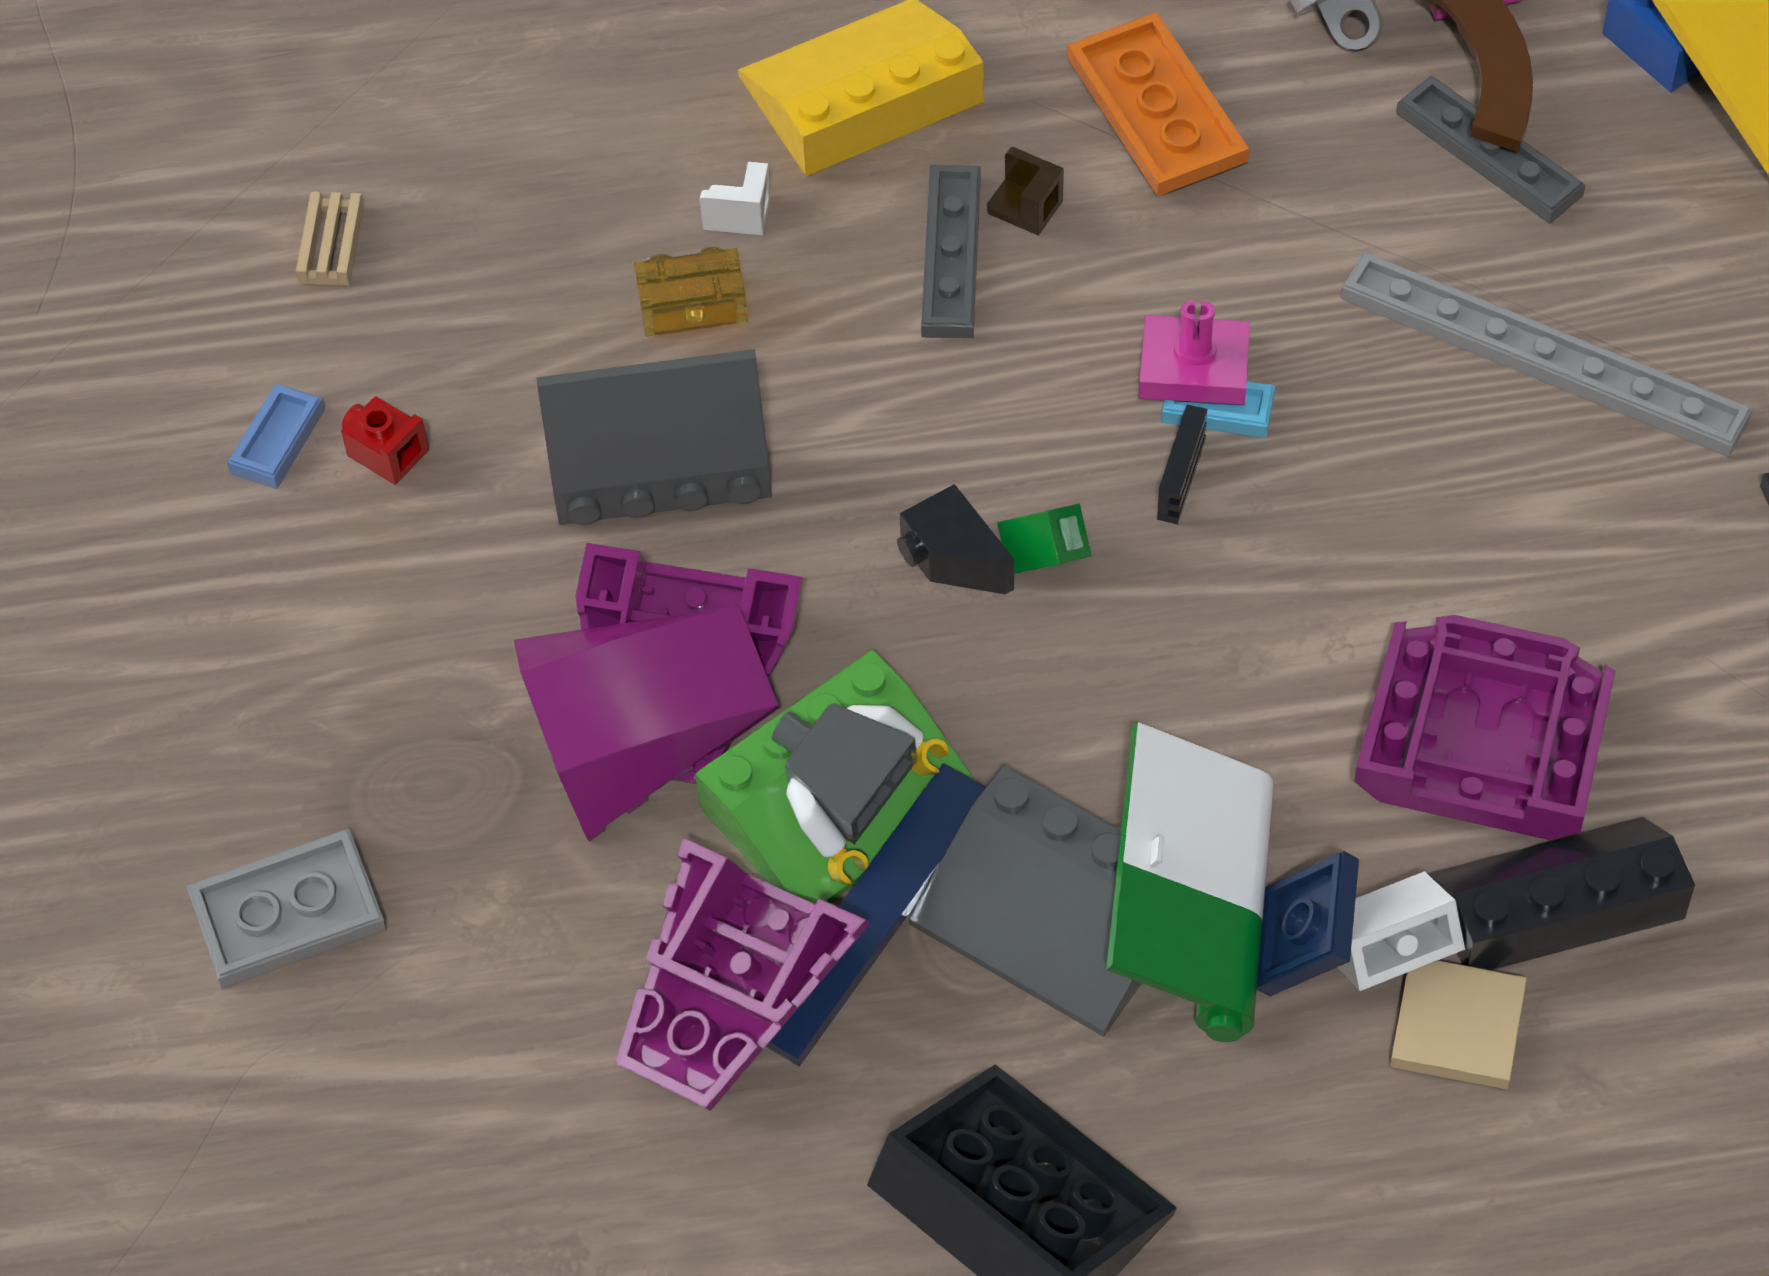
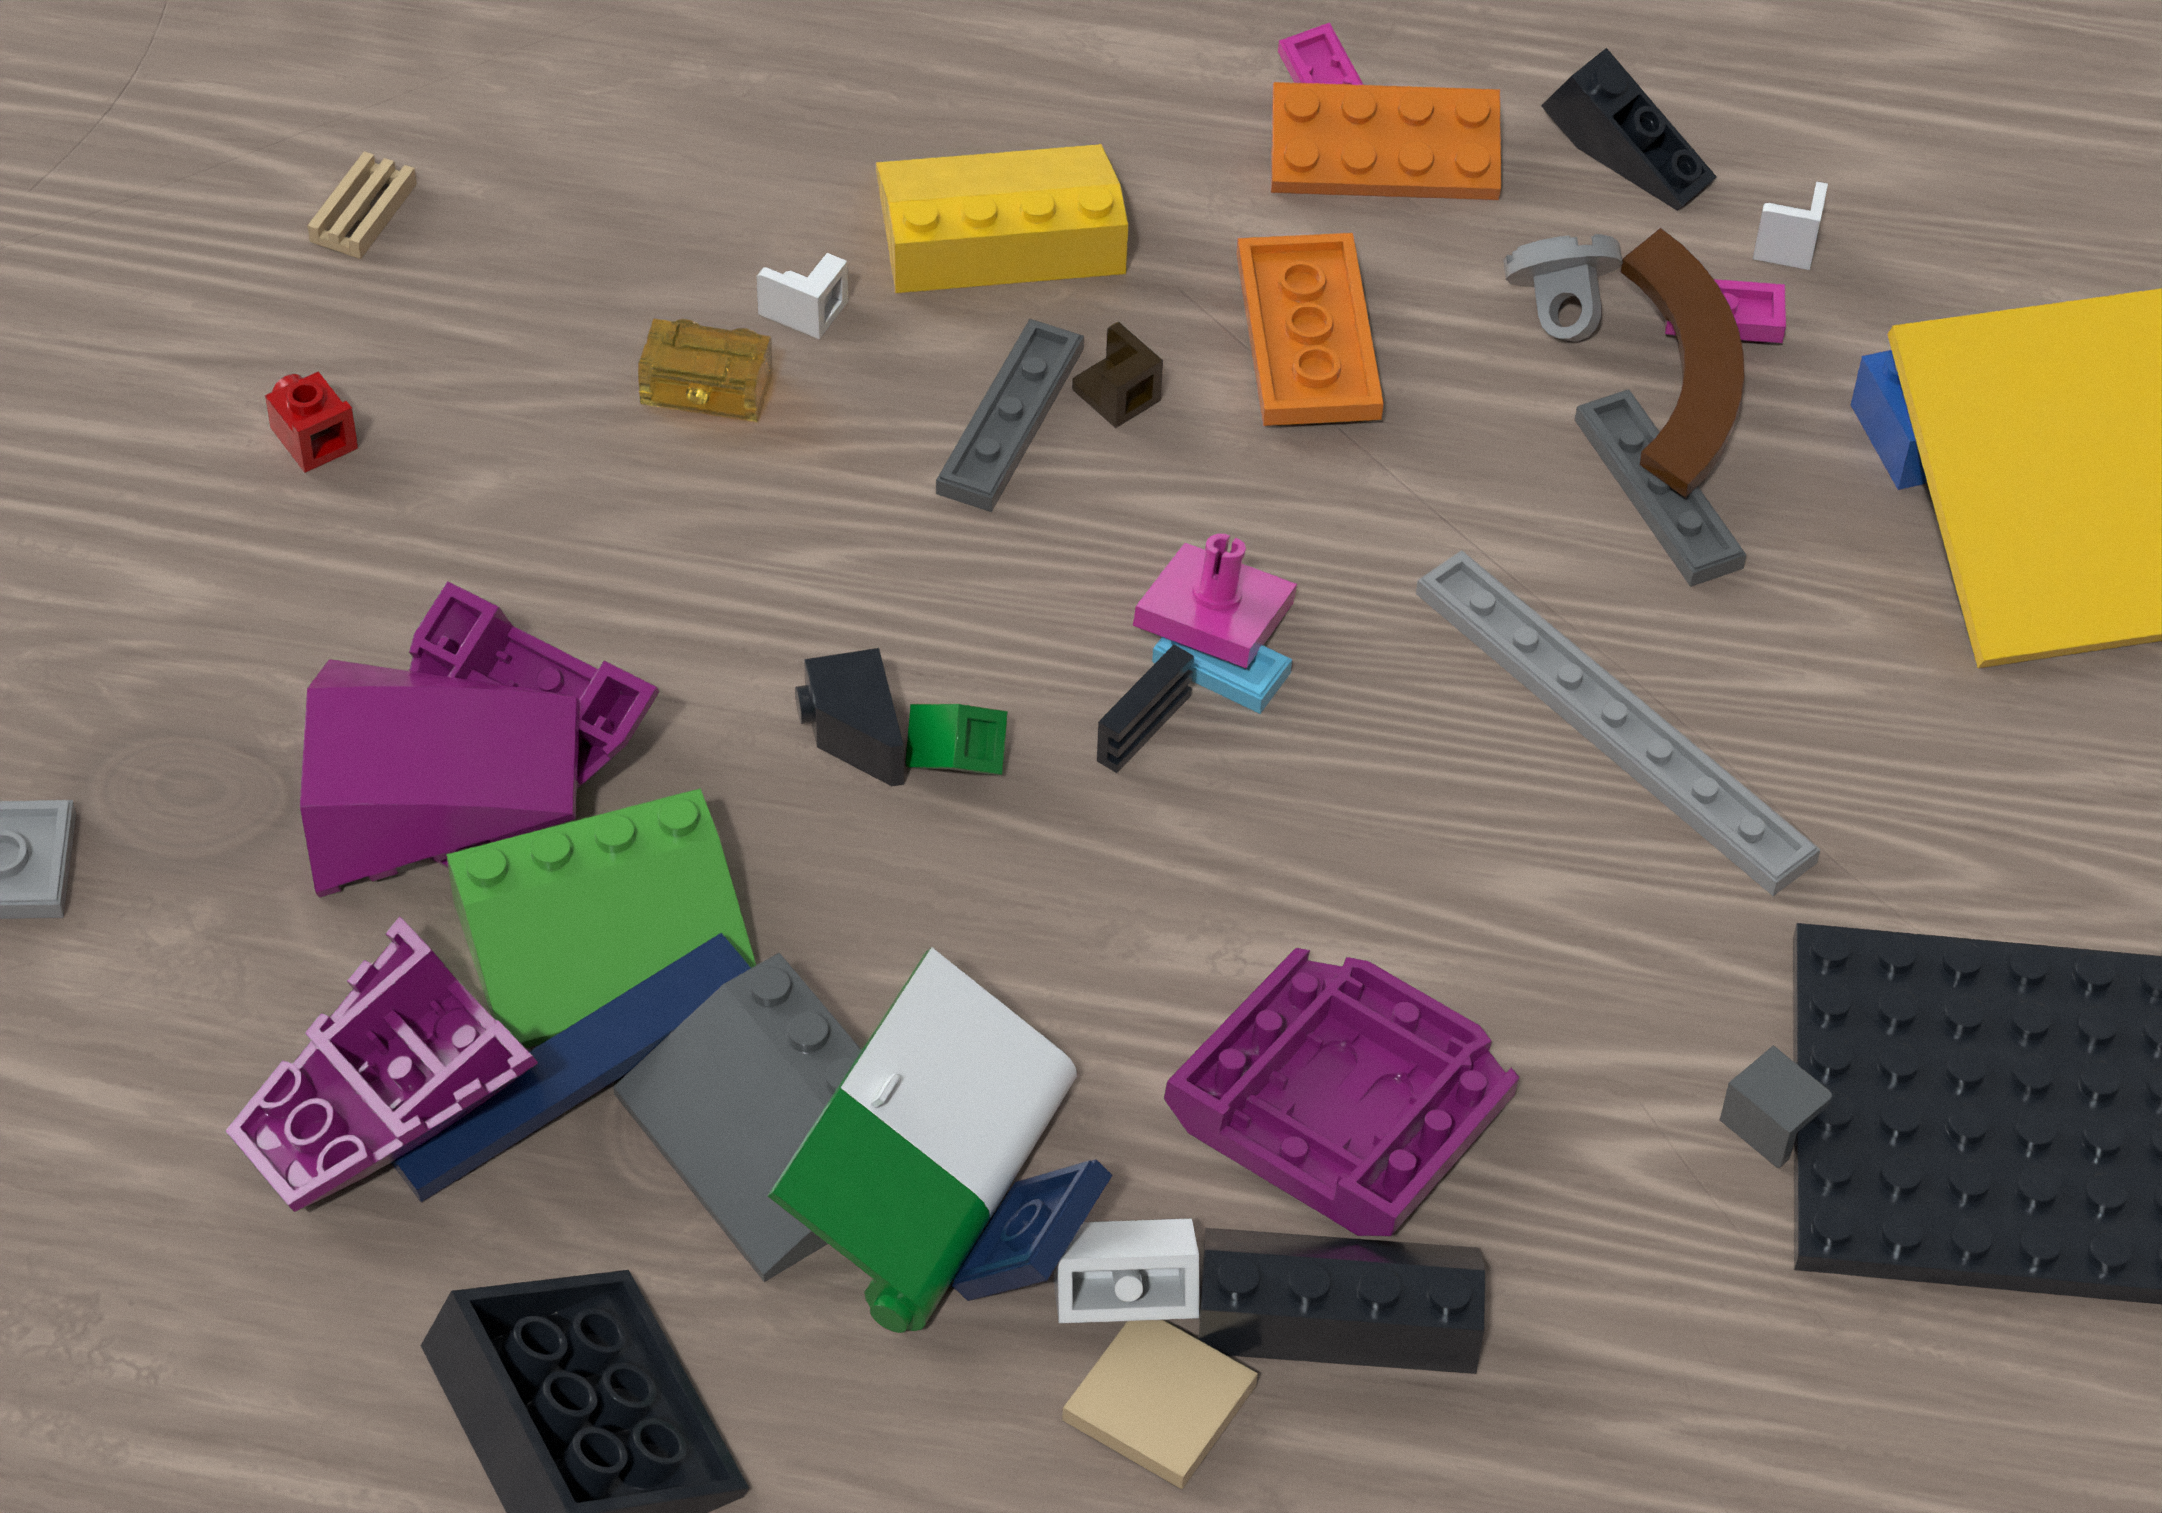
camera: 15 degrees right, 5 degrees down
medium blue tile [227,383,325,489] -> none
dark grey slope [536,349,772,525] -> none
dark grey torso [772,704,949,885] -> none

